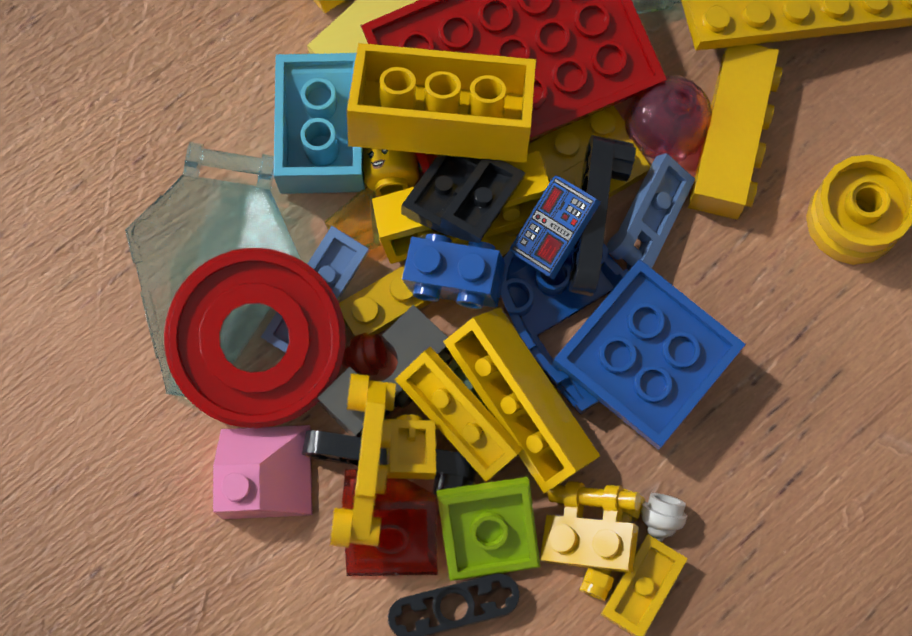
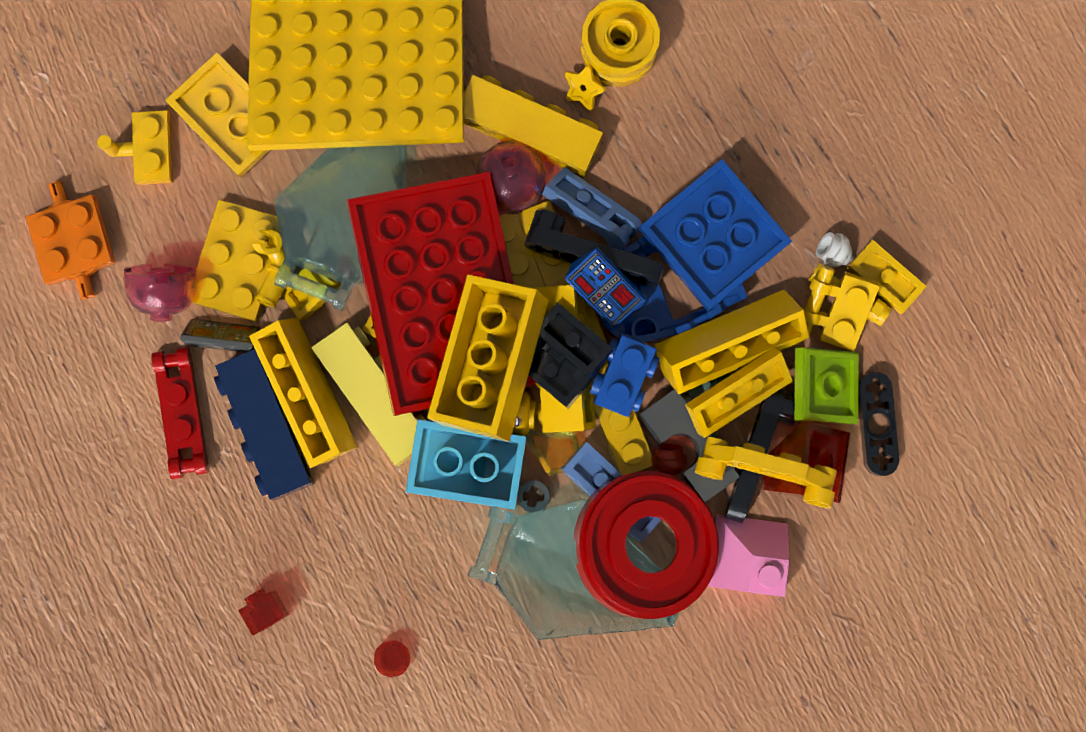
camera: 85 degrees left, 10 degrees up
yellow bracket [387,415,436,479] -> none
none -> clear red plate [374,640,410,677]
none -> dark grey bush [517,480,550,513]
none -> yellow plate [565,65,606,110]

